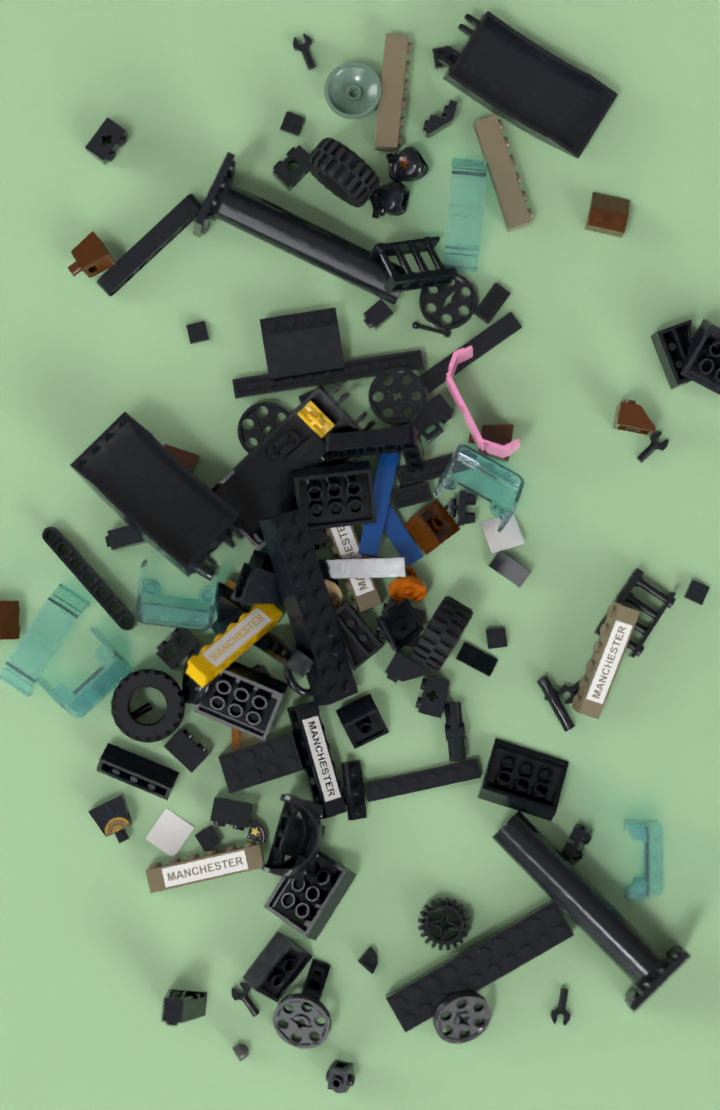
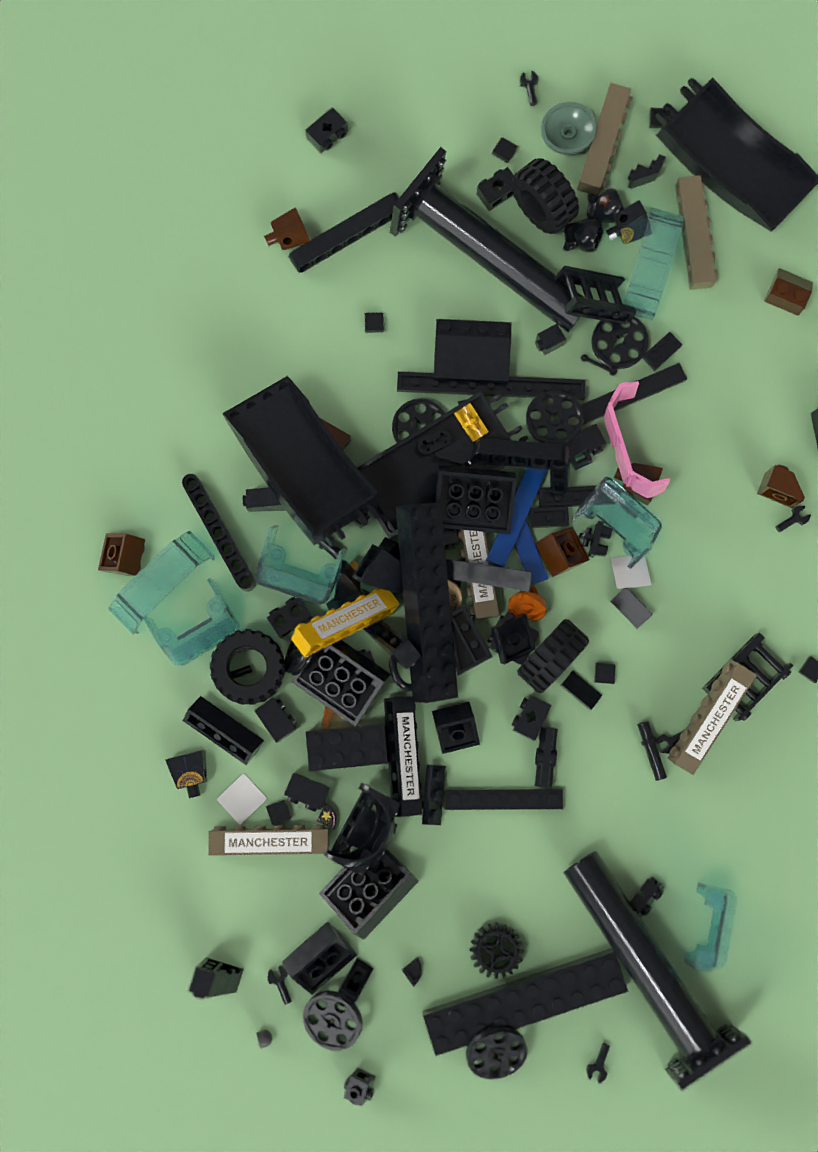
camera: 15 degrees right, 5 degrees down
black slope [385,652,430,683] -> none
black slope [477,738,569,821] -> none
none -> black torso [606,200,652,244]

